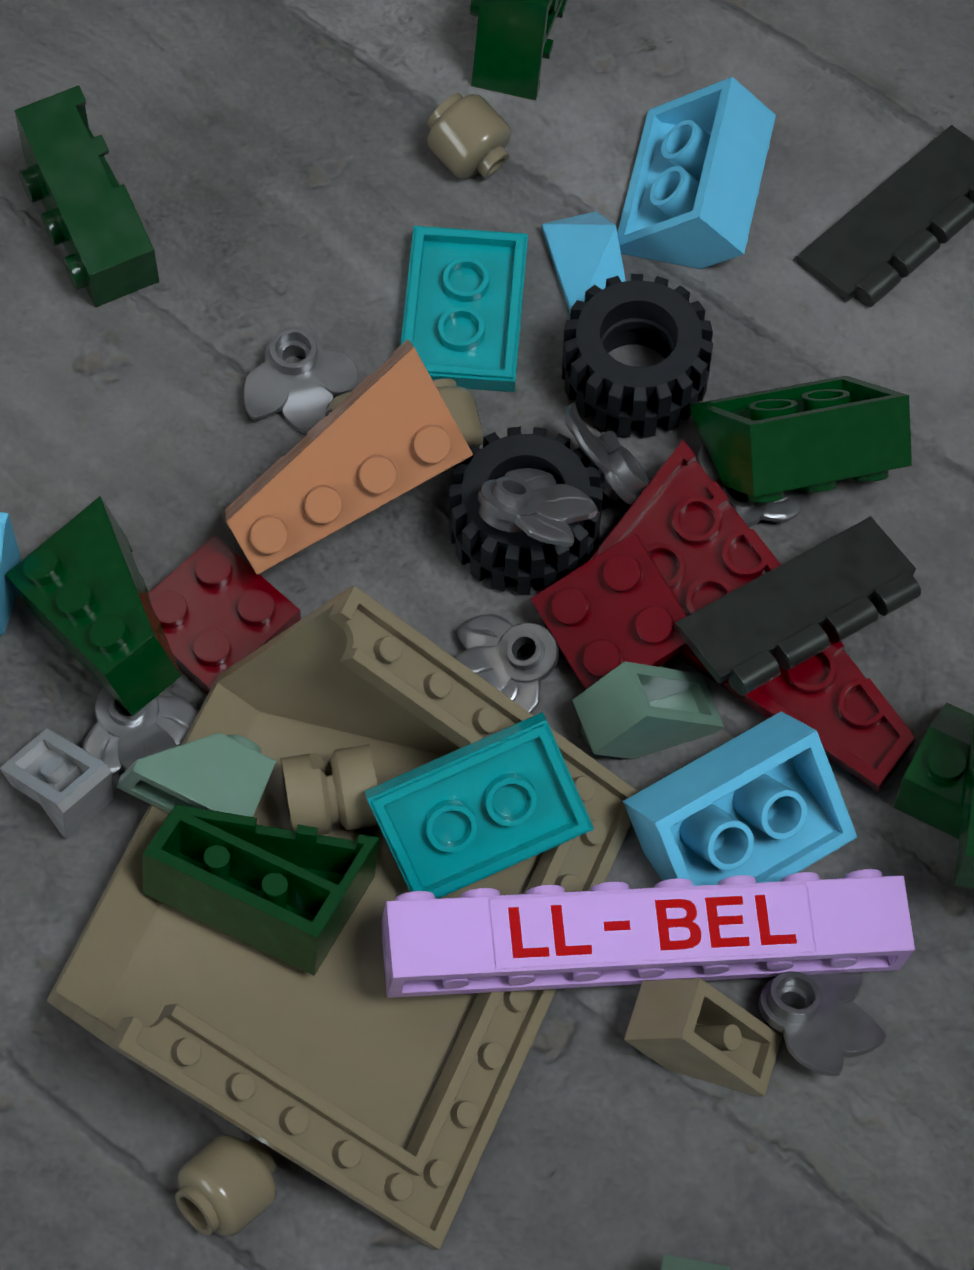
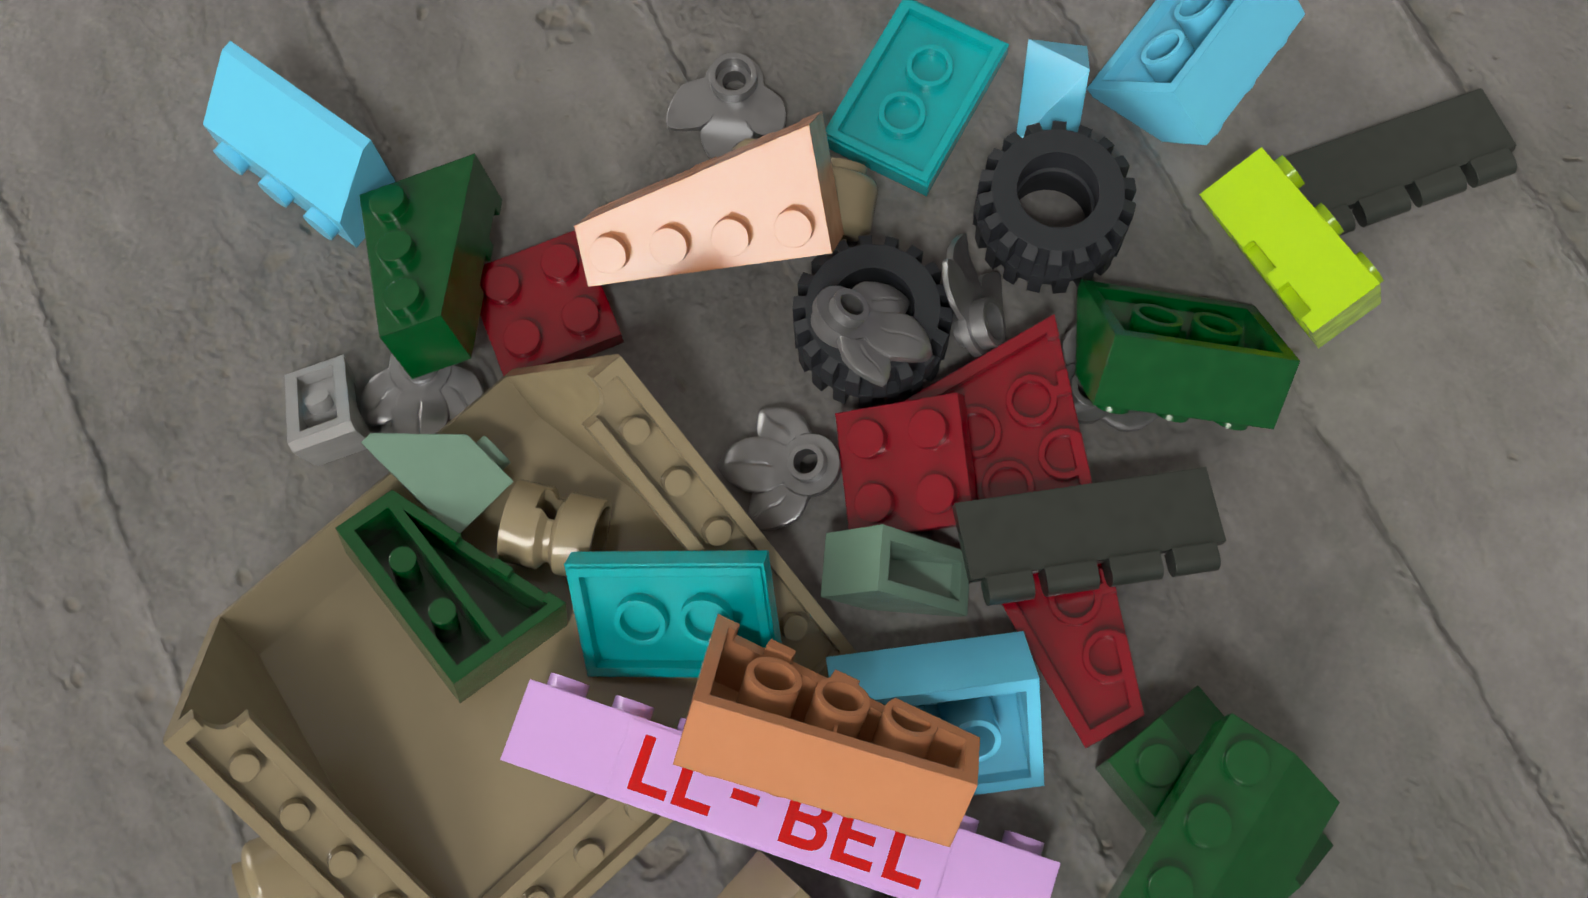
camera: 30 degrees right, 10 degrees up
none -> nougat wedge [673,614,980,847]
none -> lime wedge [1199,147,1384,349]

